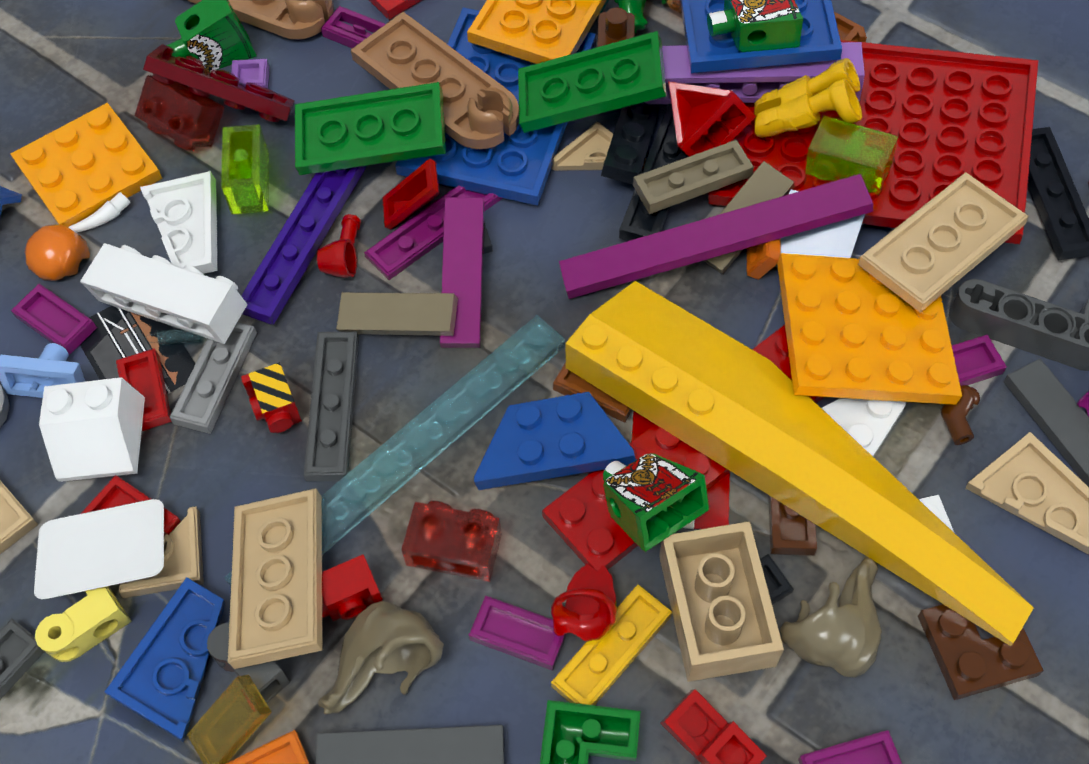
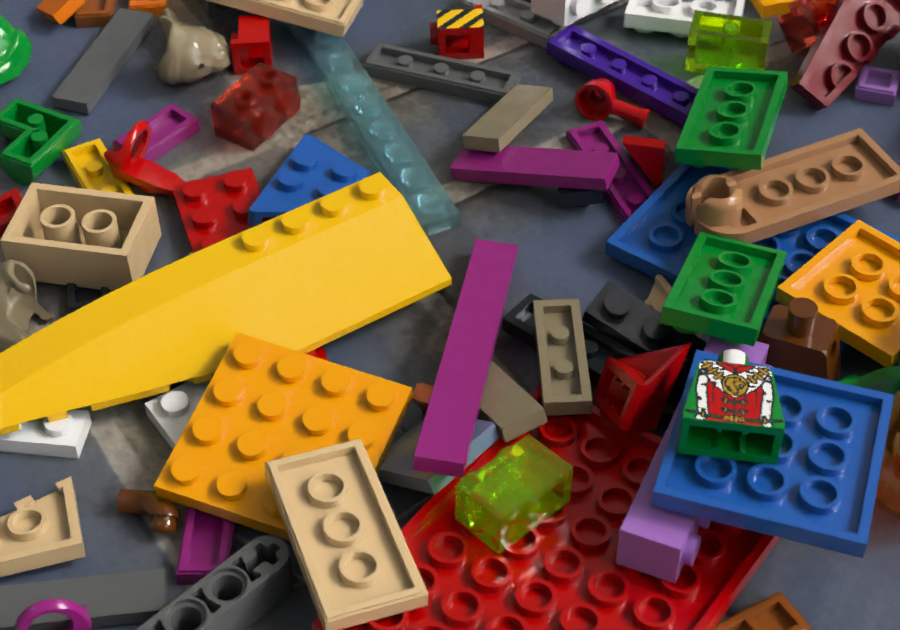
camera: 110 degrees right, 15 degrees down
torso [603,453,709,552] -> none
yellow piece [754,58,862,138] -> none

